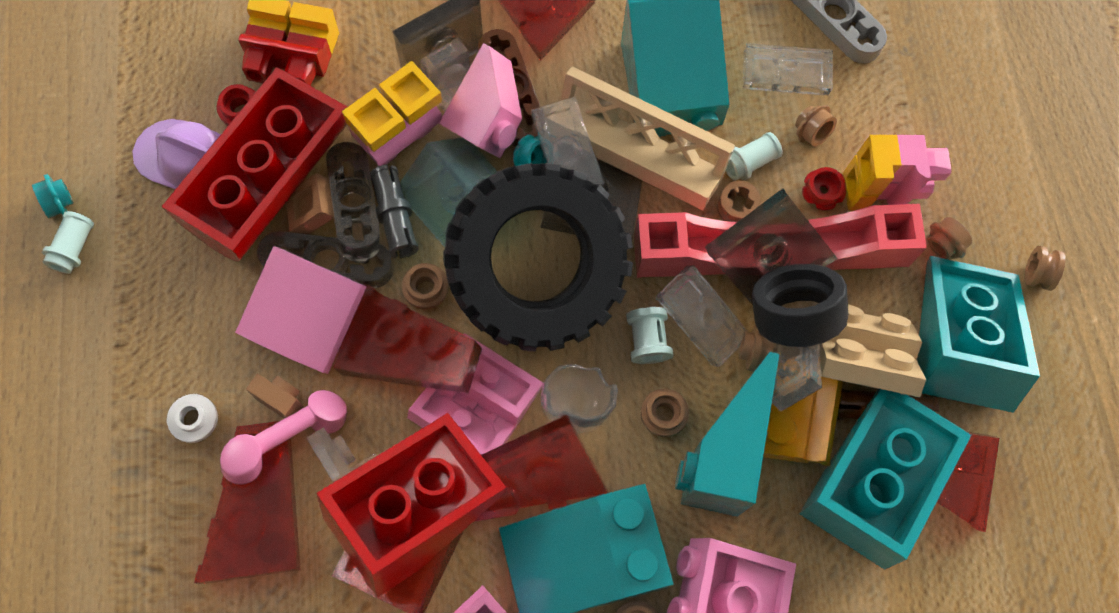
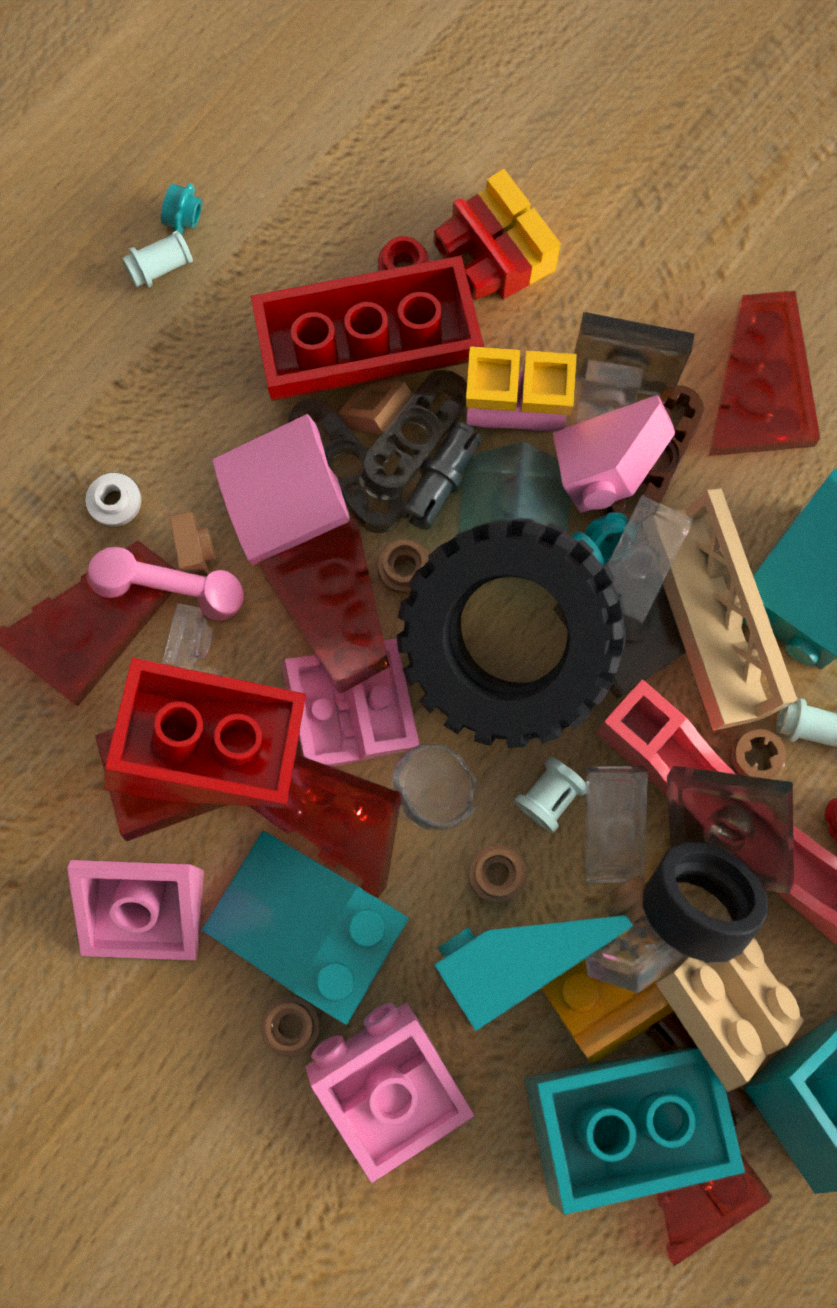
camera: 50 degrees right, 5 degrees up
lavender piece [133,119,220,189] -> none

